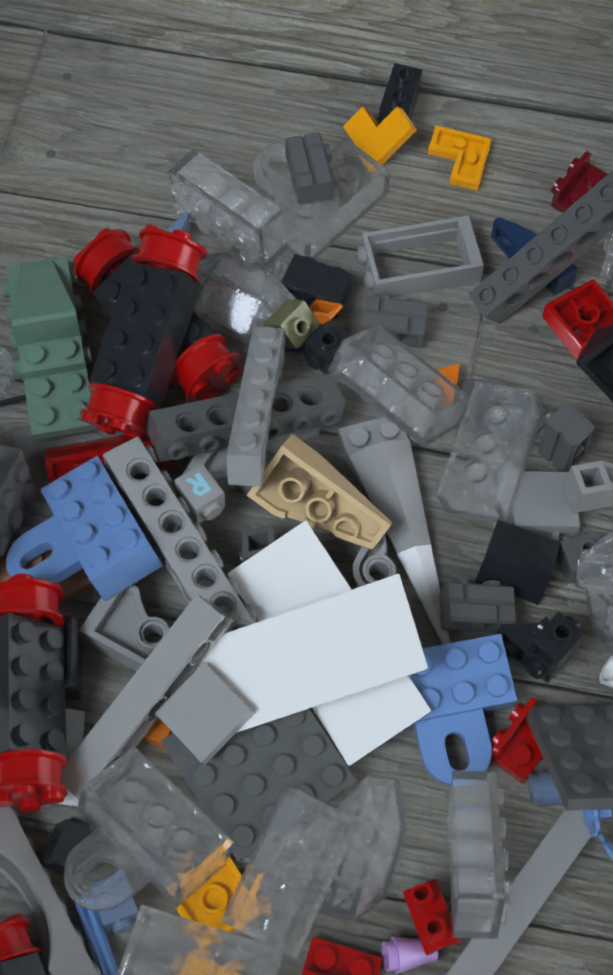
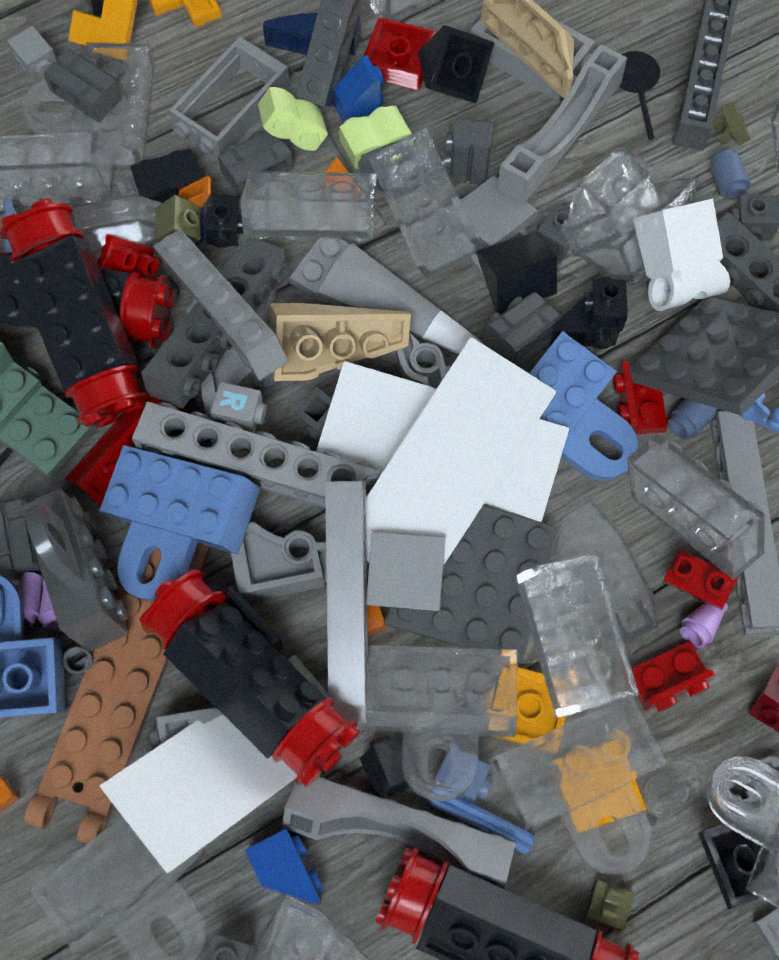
camera: 40 degrees left, 5 degrees up
none -> light grey brick [7,26,57,84]
none -> red hips [97,233,160,278]
none -> yellowish green brick [258,87,328,151]
none -> blue slope [334,56,384,123]
none -> yellowish green brick [339,106,412,169]

